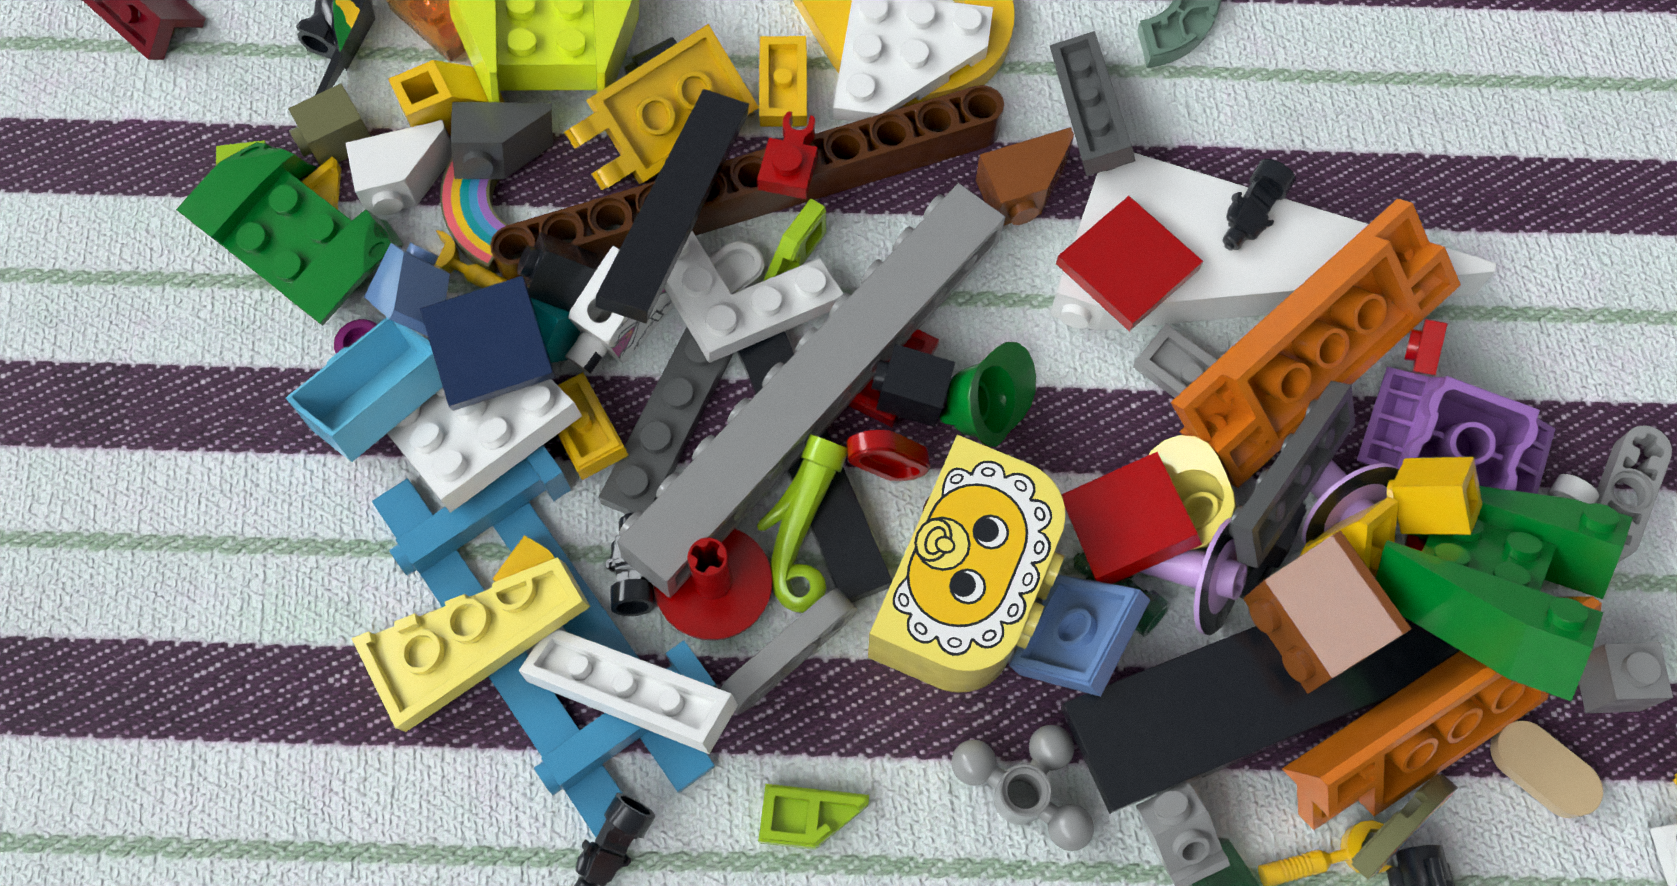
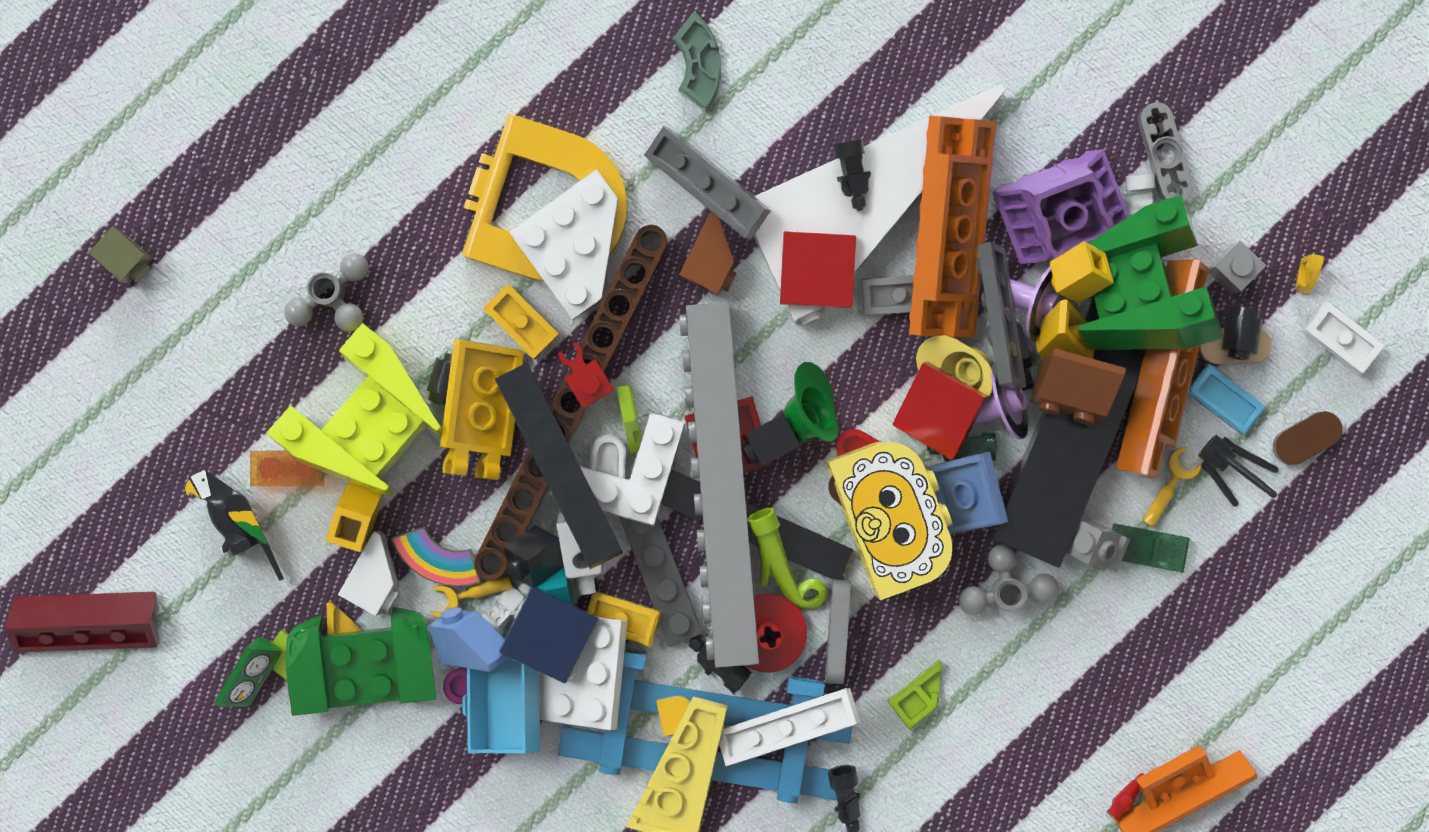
camera: 45 degrees left, 20 degrees up
olive brick [288,83,371,166] -> none
dark grey slope [451,102,553,179] -> none
red tile [847,430,930,481] -> none
olive tile [1351,774,1459,880] -> none
red plate [1404,319,1448,376] -> none
none -> slope [215,636,282,707]
none -> medium azure tile [1188,364,1266,435]
none -> black brick [1221,306,1263,361]

